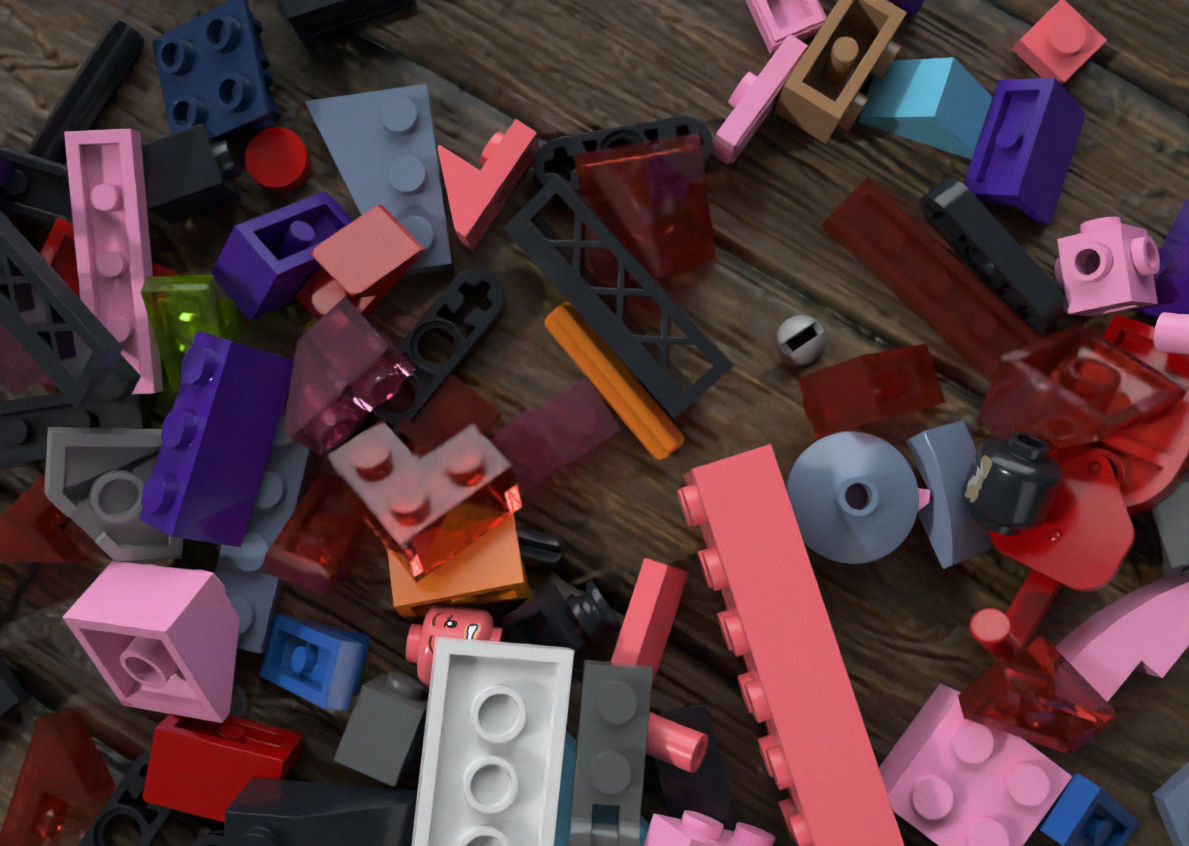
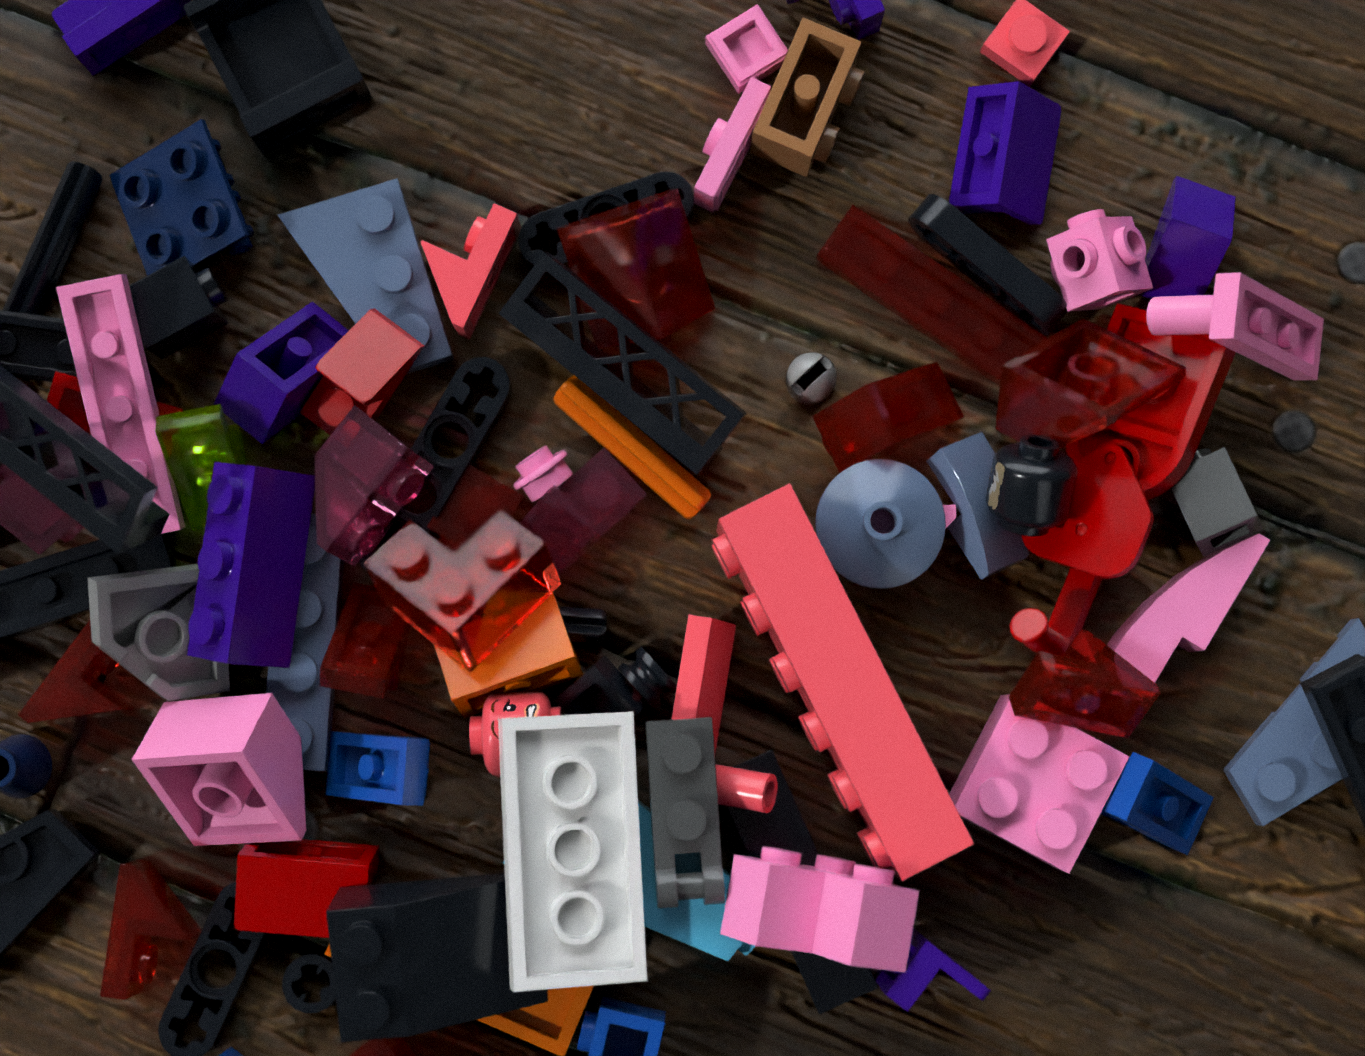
camera: 15 degrees left, 0 degrees up
red tile [245,127,312,194] -> none
dark grey brick [334,672,429,787] -> none
medium azure slope [857,57,992,160] -> none
none -> bright pink plate [513,445,573,502]

